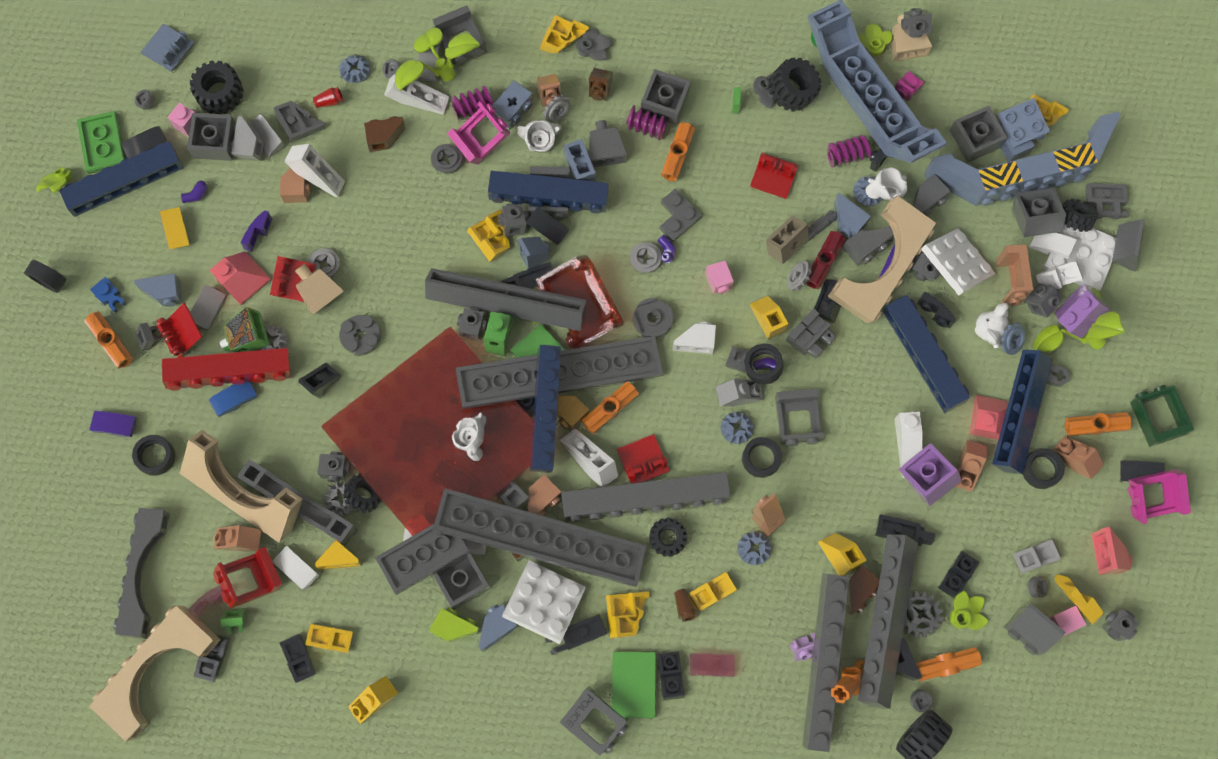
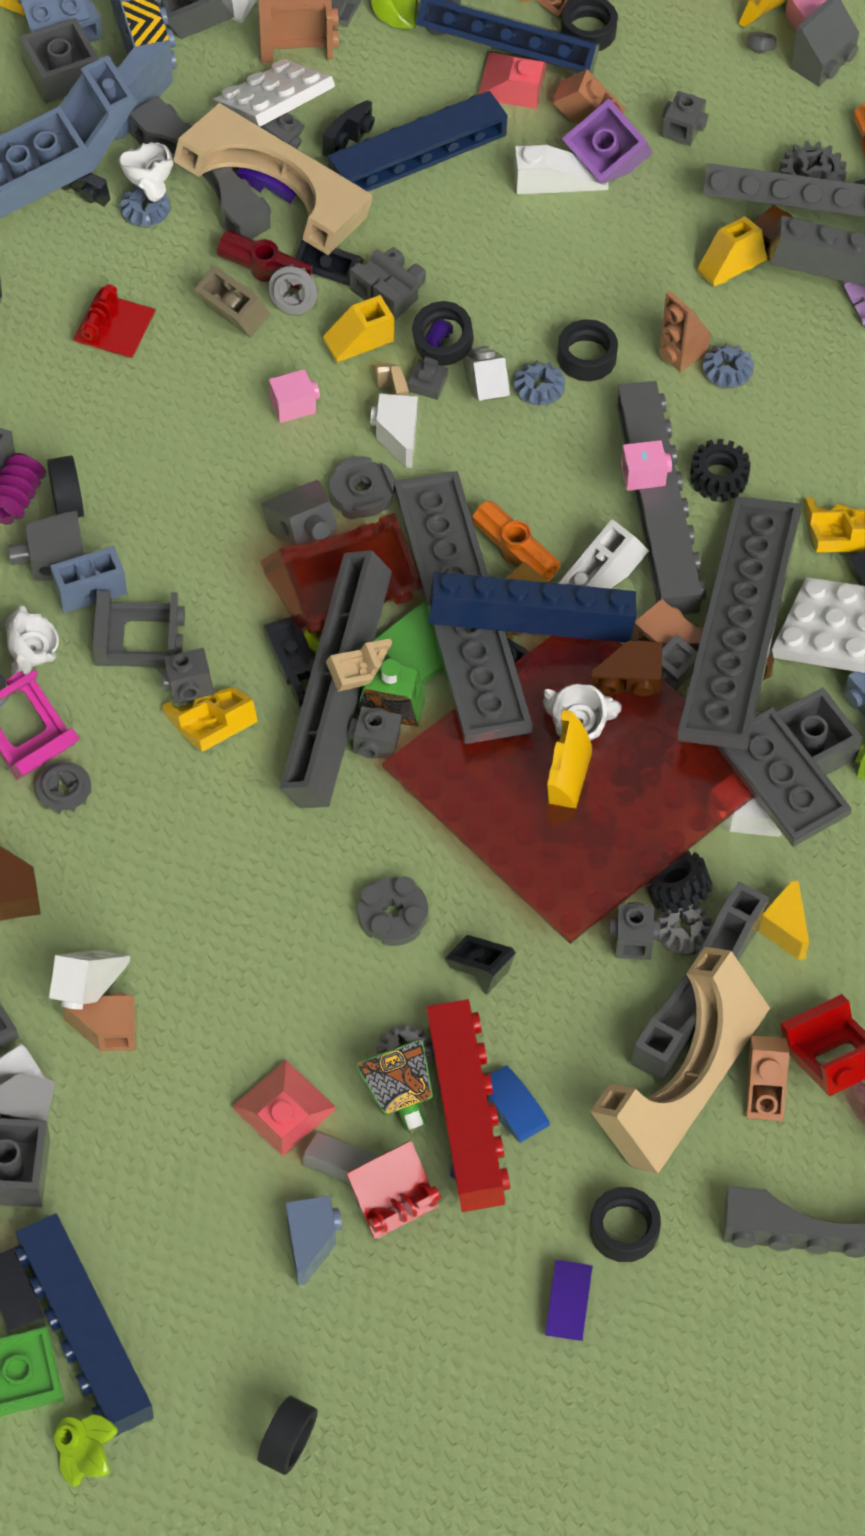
camera: 90 degrees left, 15 degrees down
orange piece [84,311,134,369] -> none
blue plate [90,277,126,313] -> none
dark grey tile [135,323,161,351] -> none
yellow slope [160,207,189,250] -> none
dark purple arm [181,180,208,203] -> none
dark purple slope [241,210,273,252] -> none
red hinge [270,256,317,302] -> none
white slope [272,546,319,591] -> none
tan torso [295,264,344,314] -> none
light grey gear [308,249,340,277] -> none
dark blue brick [488,170,609,214] -> none
sand blue slope [518,237,551,269] -> none
black slope [526,206,570,245] -> none
red hinge [616,434,670,484] -> none
light grey gear [630,242,661,274] -> none
dark purple arm [657,234,676,263] -> none
dark grey plate [659,188,702,243] -> none
orange piece [661,122,695,182] -> none
reddish brown cone [674,589,698,622] -> none
yellow slope [689,572,738,612] -> none
dark grey window [775,389,824,446] -> none
dark grey axle [808,210,837,240] -> none
magenta piece [827,135,871,168] -> none
sand blue slope [834,193,871,238] -> none
black hinge [875,514,935,546] -> none
black slope [938,551,979,599] -> none
lime plate [950,591,988,630] -> none
white hair [975,303,1010,349] -> none
sand blue gear [1000,323,1026,355] -> none
light grey slope [1013,540,1061,574] -> none
none -> black tyre [47,455,84,518]
none -> dark grey torso [261,480,337,546]
none -> tan slope [326,638,392,692]
none -> tan slope [373,362,409,396]
none -> yellow slope [547,710,592,809]
none -> reddish brown slope [592,641,663,696]
none -> bright pink brick [621,440,672,491]
none -> dark grey brick [662,91,709,146]

